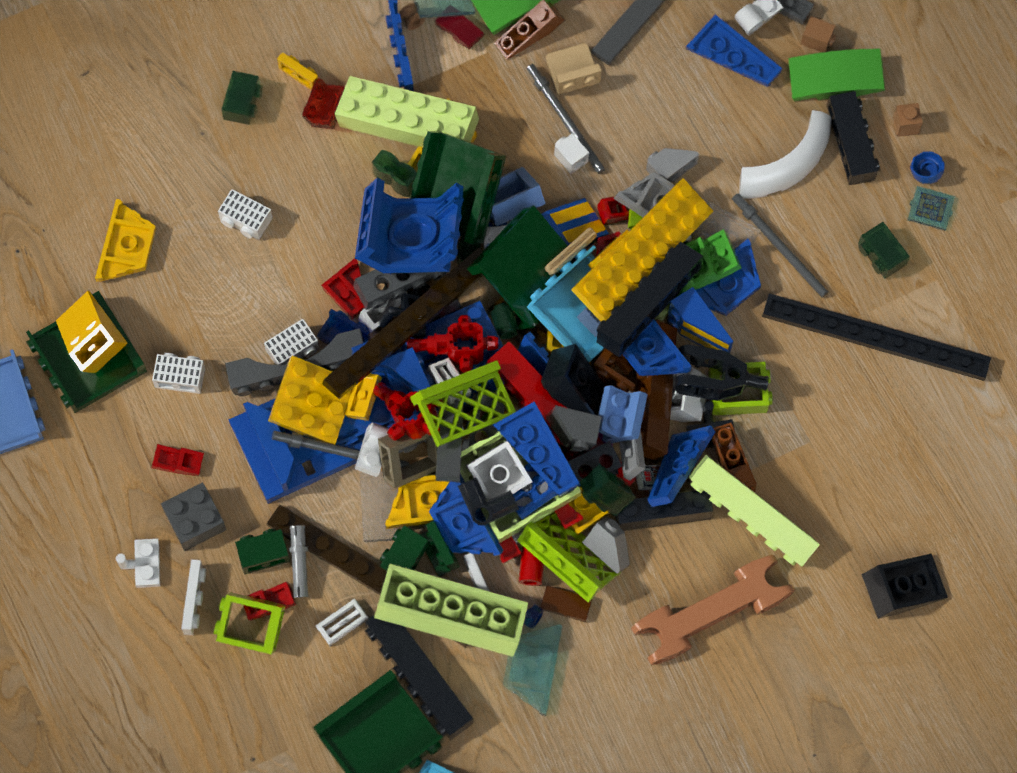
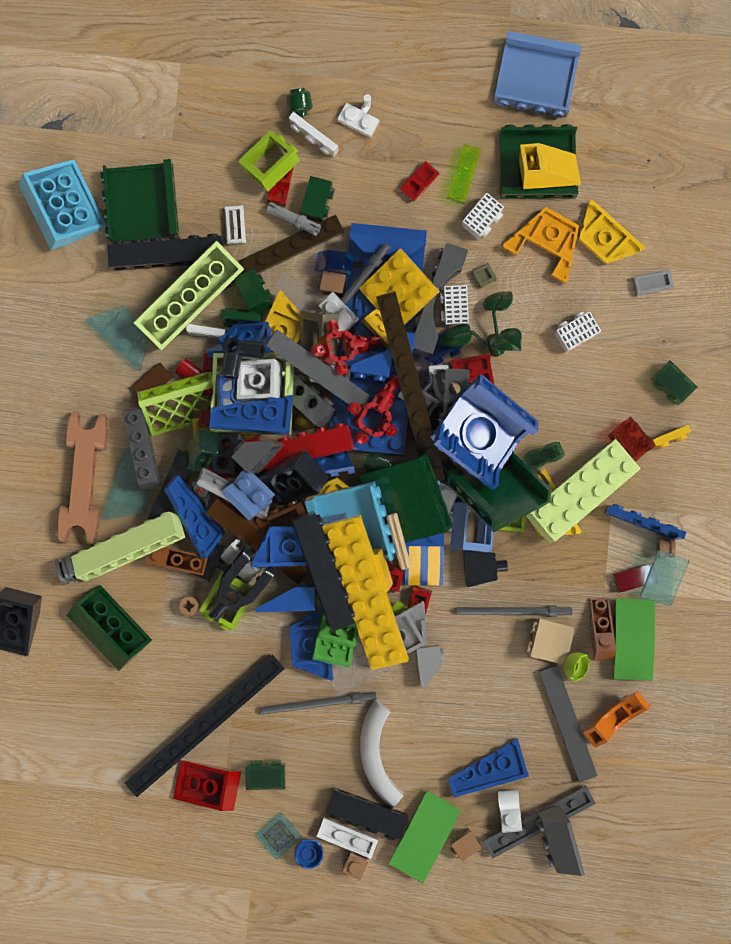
camera: 125 degrees right, 15 degrees up
dark grey brick [160,482,227,551] -> none
lime fence [410,360,516,447] -> none
white tile [428,358,471,404] -> none
clear blue tile [524,604,544,629] -> none
white brick [554,133,589,174] -> none
light grey slope [582,516,630,574] -> none
none -> dark grey wheel [55,555,79,585]
none -> dark green slope [66,585,152,671]
none -> clear light blue wing [102,449,153,520]
none -> dark grey brick [123,408,161,490]
none -> red slope [173,760,241,811]
none -> medium nougat wheel [179,596,200,616]
none -> dark green head [287,88,313,117]
none -> clear blue slope [315,250,354,276]
none -> white plate [316,817,378,859]
none -> medium nougat brick [317,271,346,297]
none -> dark green plant [440,291,522,357]
none -> clear neon green plate [447,144,482,204]
none -> black torso [463,550,508,587]
none -> olive tile [471,263,497,289]
none -> light orange wing [502,207,579,284]
none -> lime hair [563,652,590,682]
none -> light grey tile [632,269,674,297]

